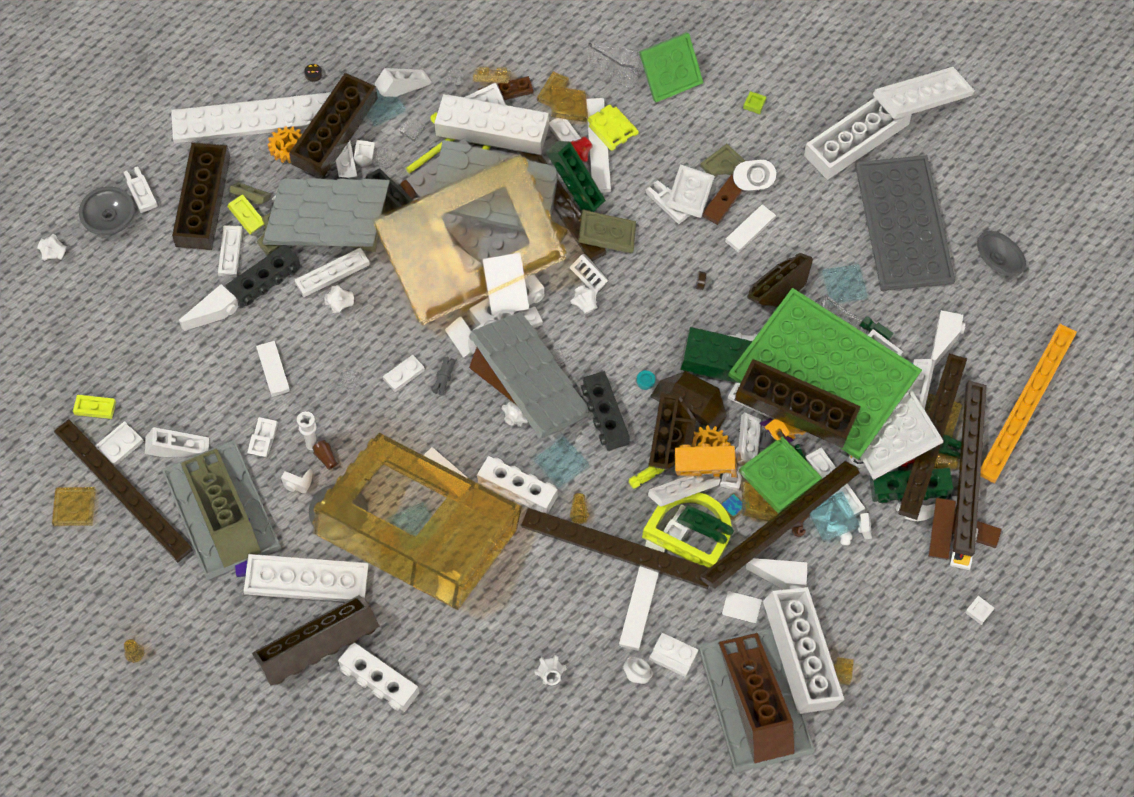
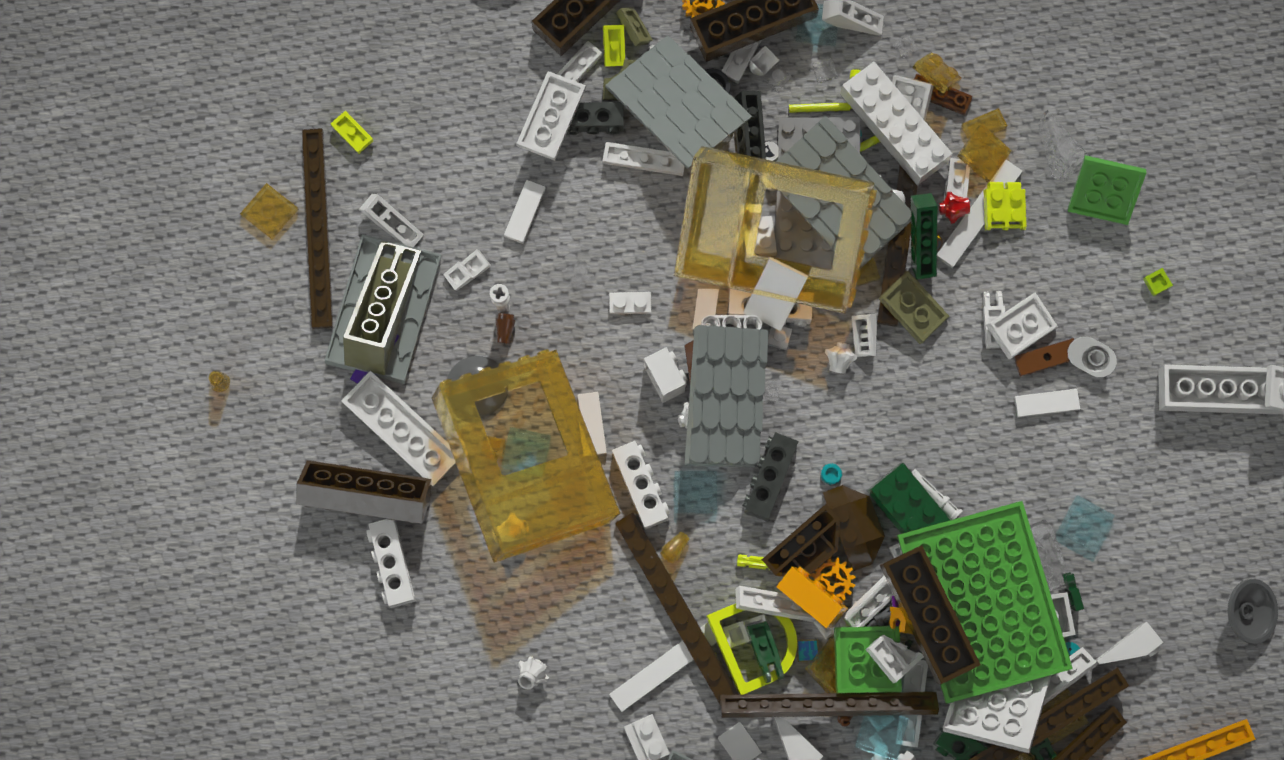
camera: 40 degrees right, 15 degrees up
white plate [95,421,144,466] -> none
white slope [179,285,239,331] -> none
white plate [281,469,312,493] -> none
white rock [324,285,354,313] -> none
reddish brown arm [400,180,416,199] -> none
dark grey pin [432,357,456,395] -> none
white plate [623,657,653,684] -> none
dark brown tile [696,271,706,290] -> none
olive tile [700,144,745,177] -> none
dark brown wedge [747,253,813,307] -> none
dark grey plate [855,155,955,291] -> none
none -> white plate [516,71,586,161]
none -> white brick [644,347,687,403]
none -> white wing [865,635,924,683]

